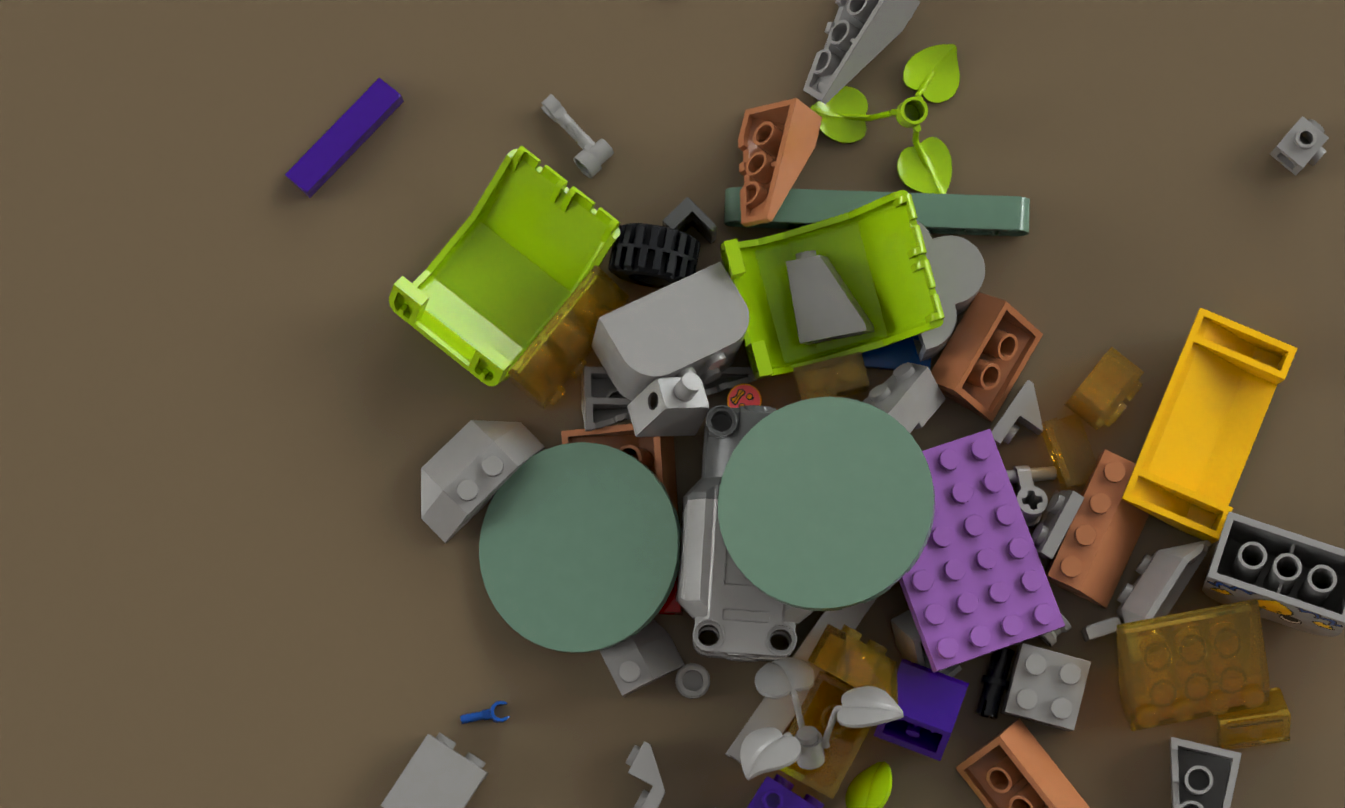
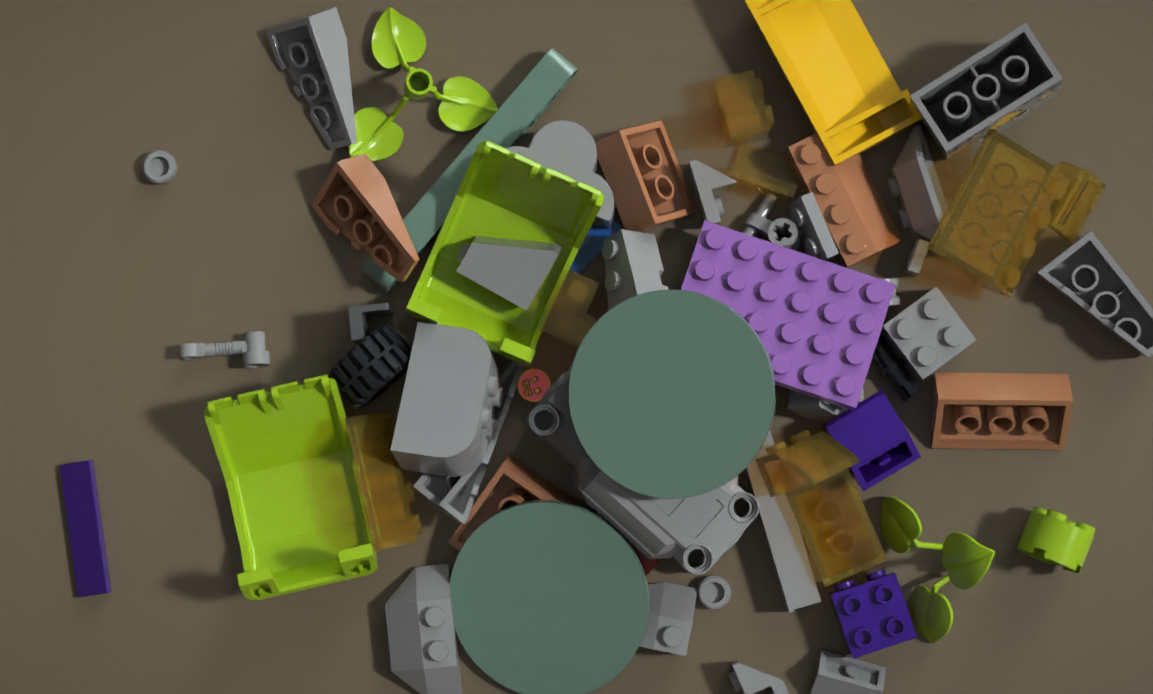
camera: 55 degrees left, 5 degrees up
light grey torso [627,372,709,437] -> none
light grey plant [740,657,904,781] -> none

